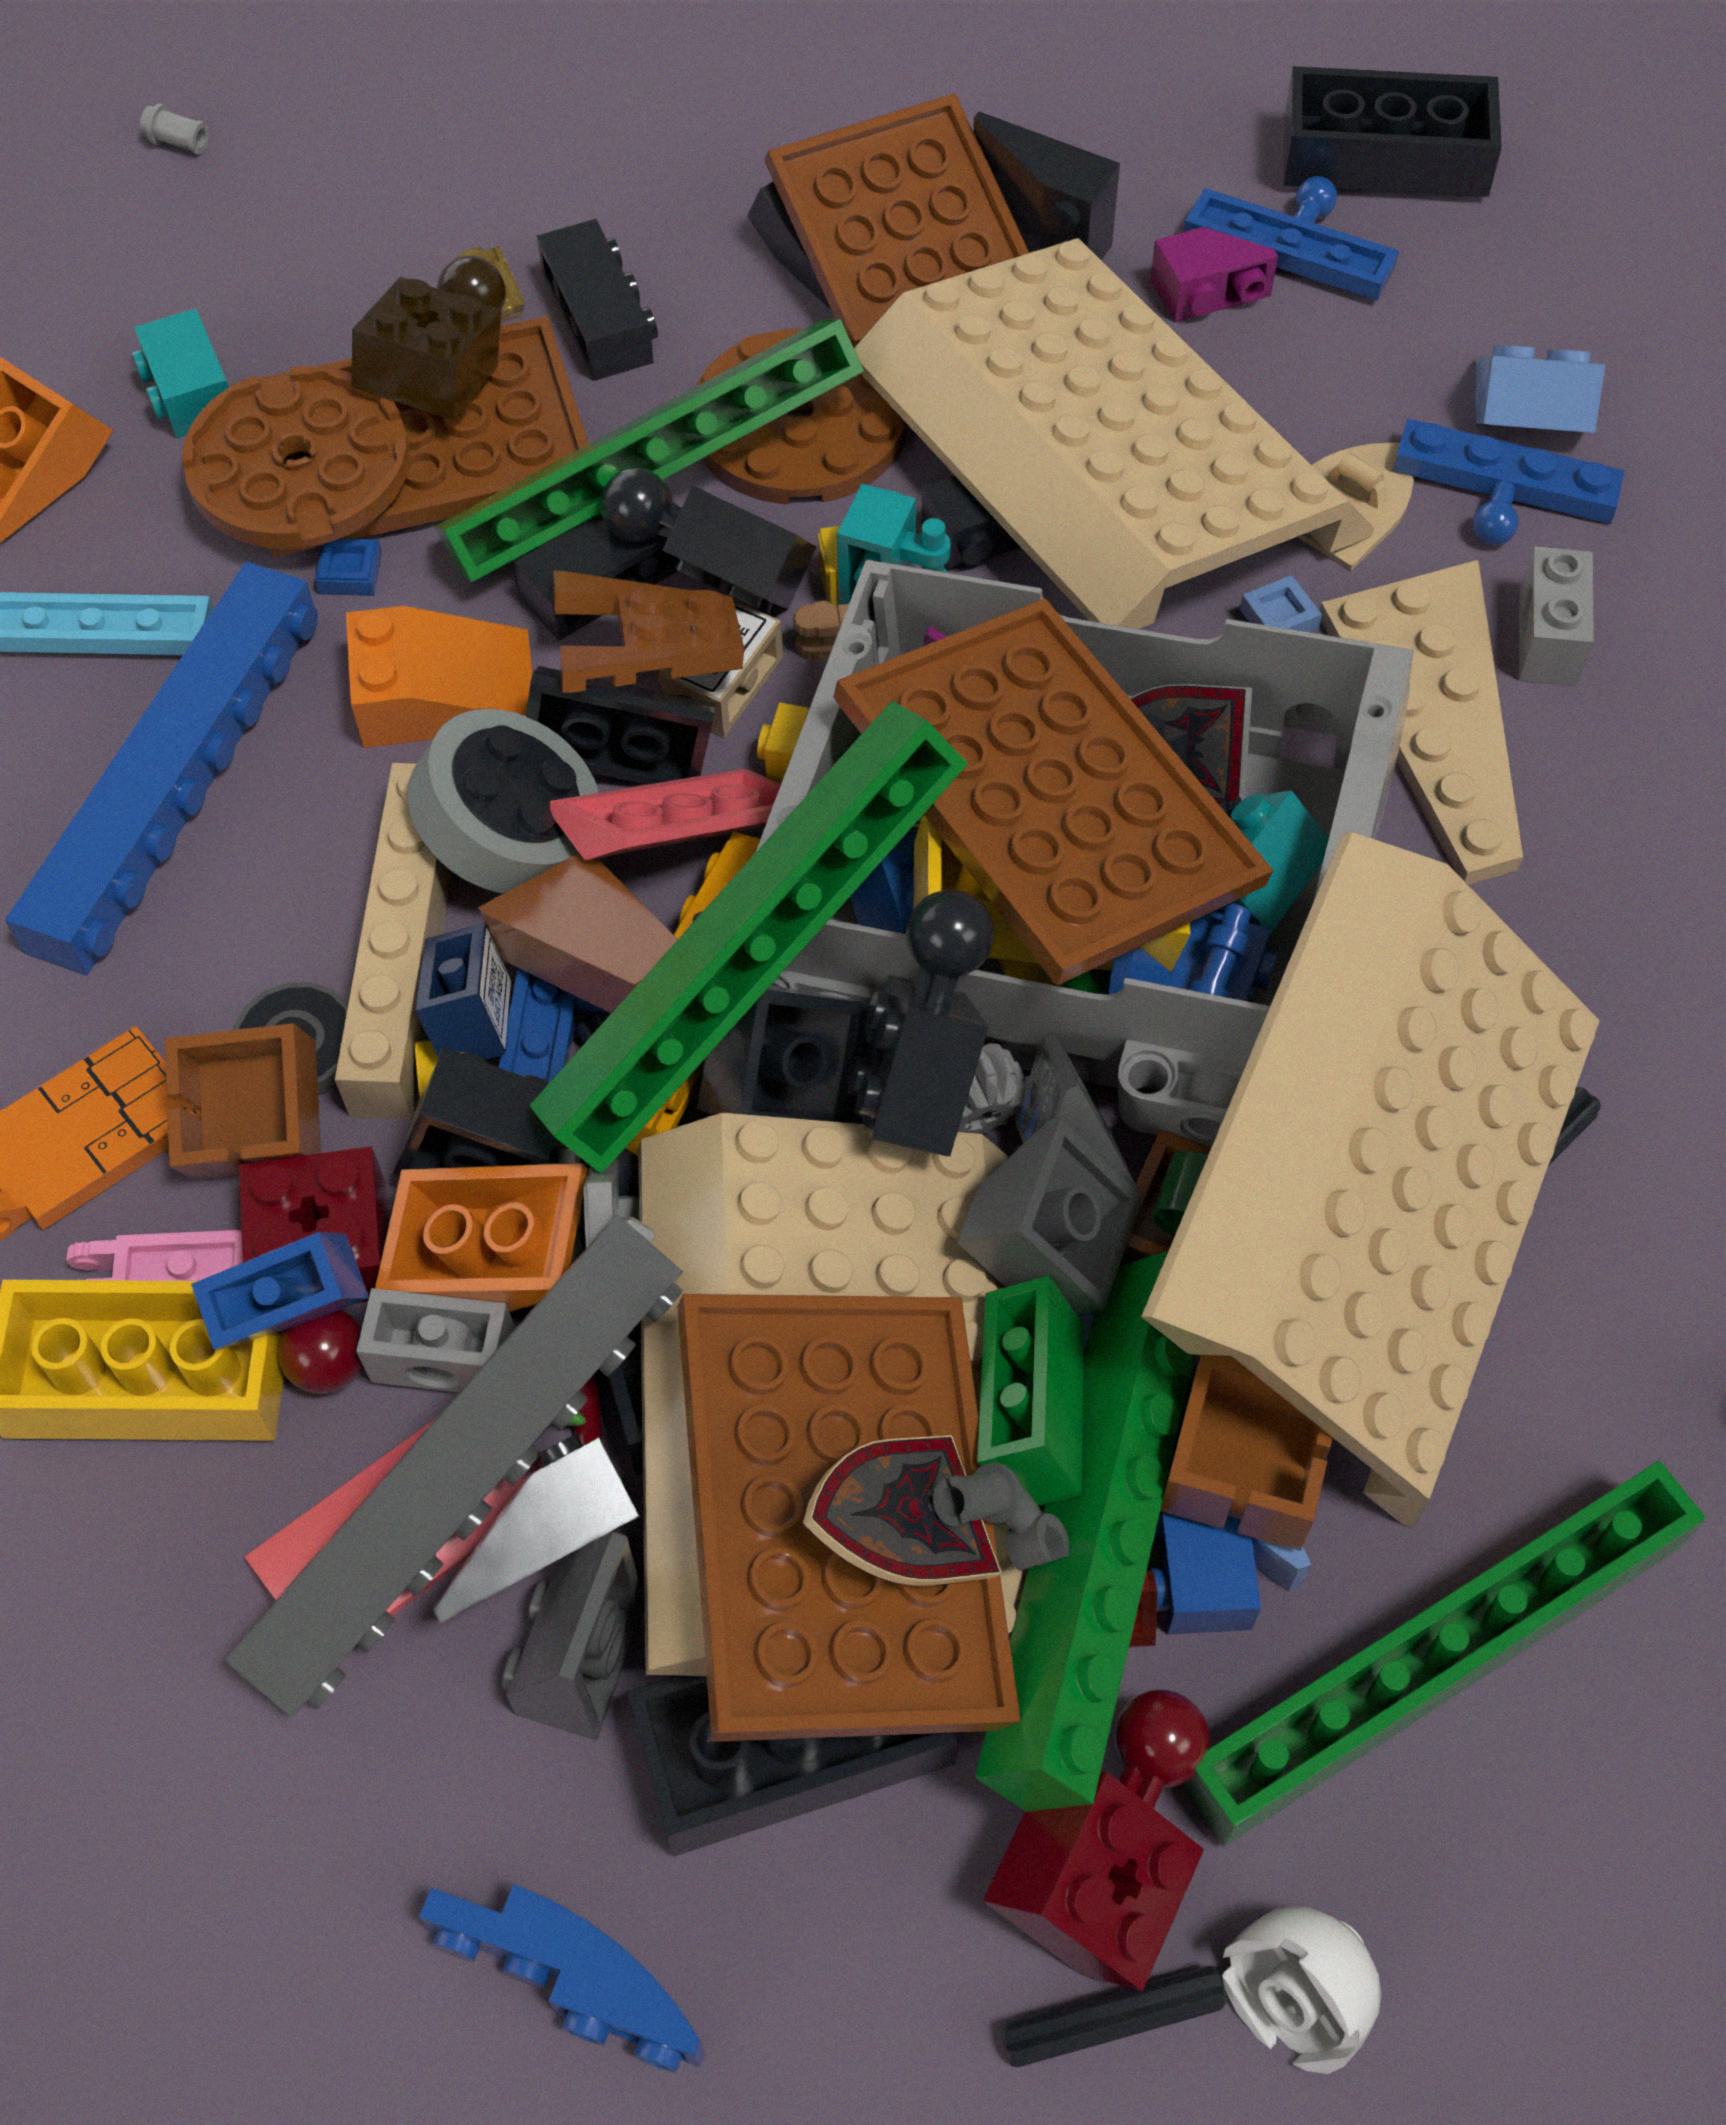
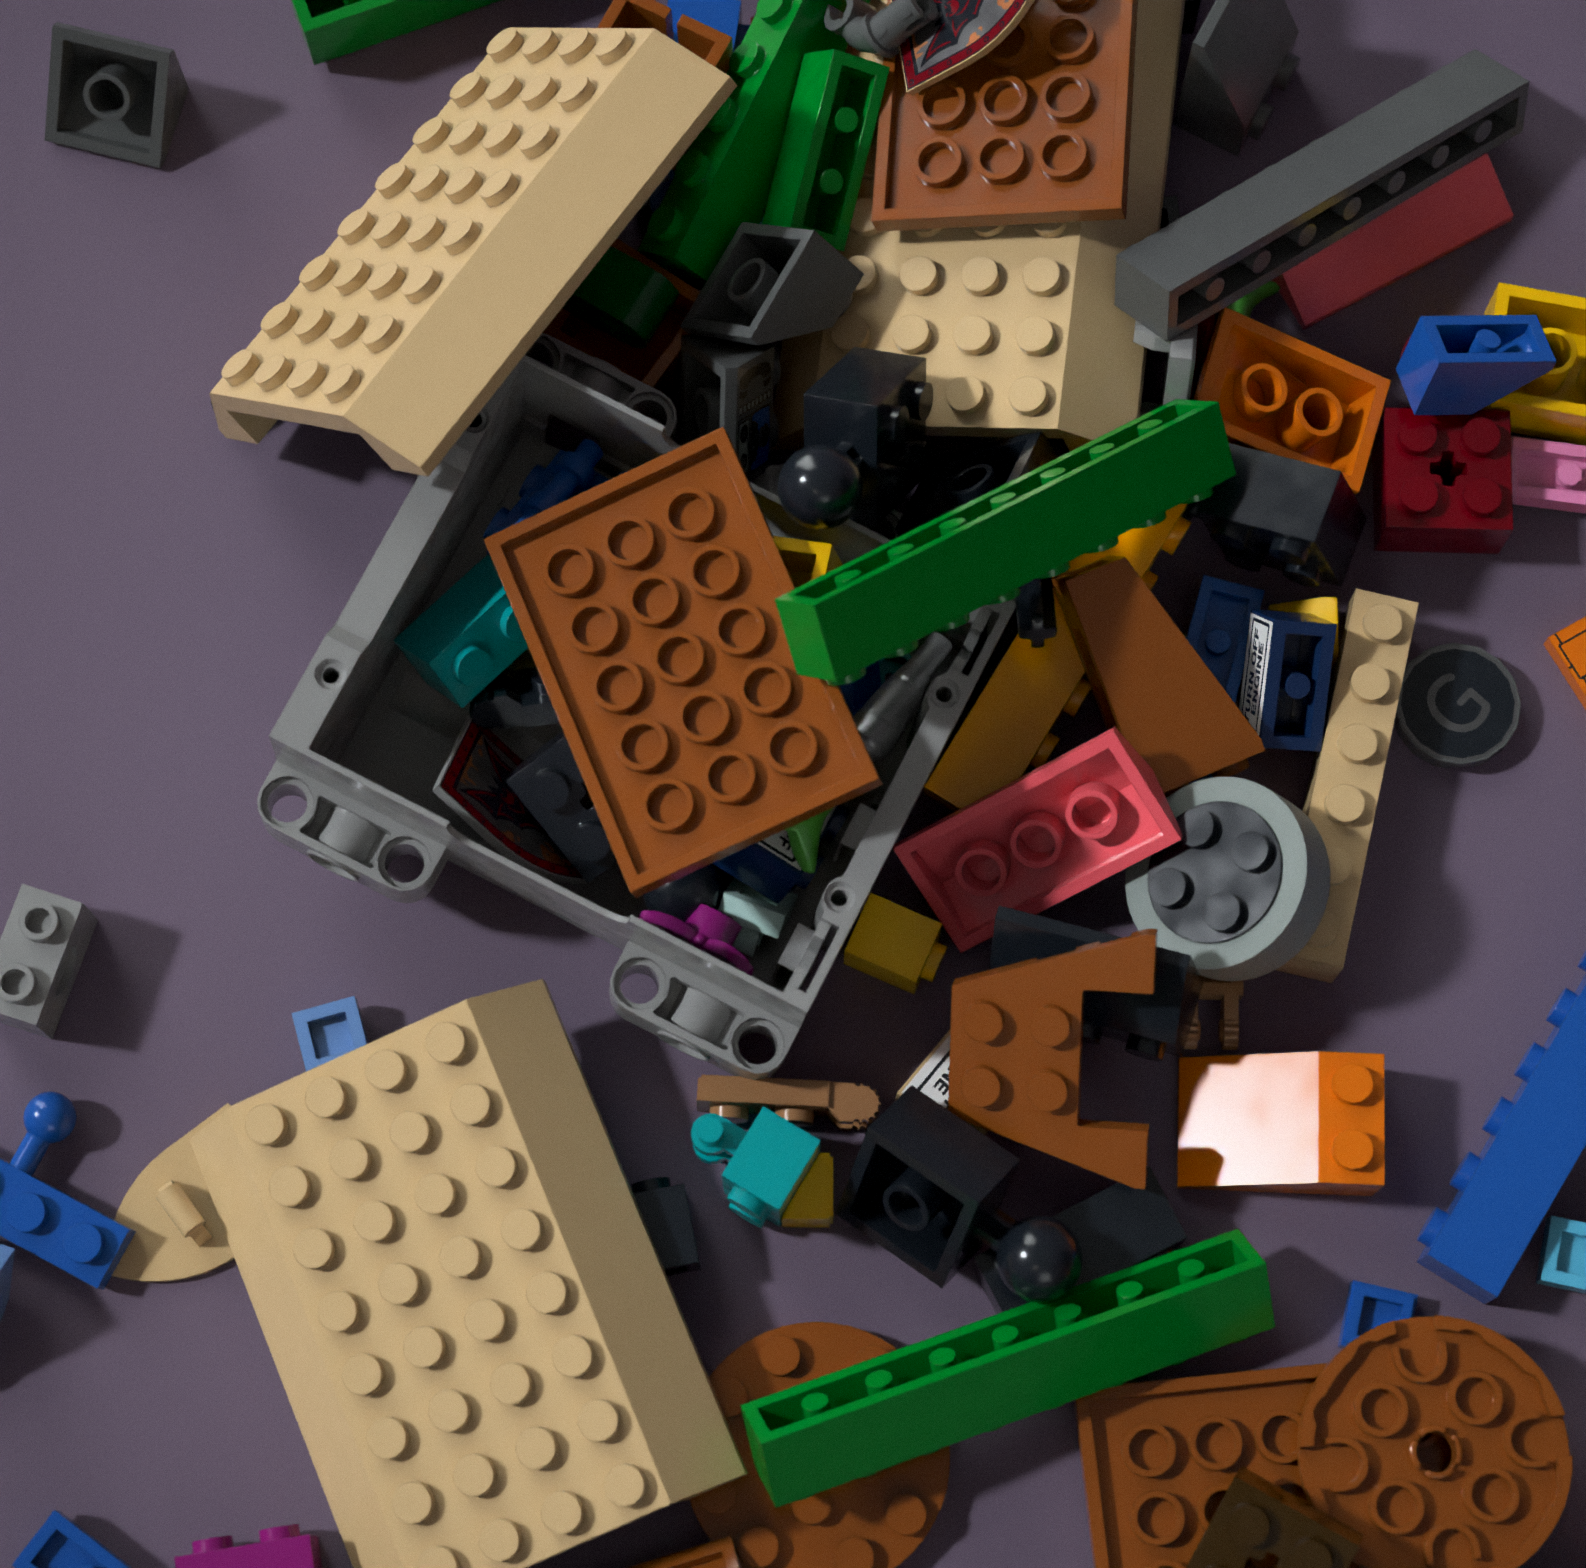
camera: 170 degrees left, 15 degrees up
dark orange piece [164,1023,321,1180] -> none
light grey brick [357,1288,515,1392] -> none
slope [432,1433,639,1623] -> none
tan wing [1320,560,1523,885] -> none

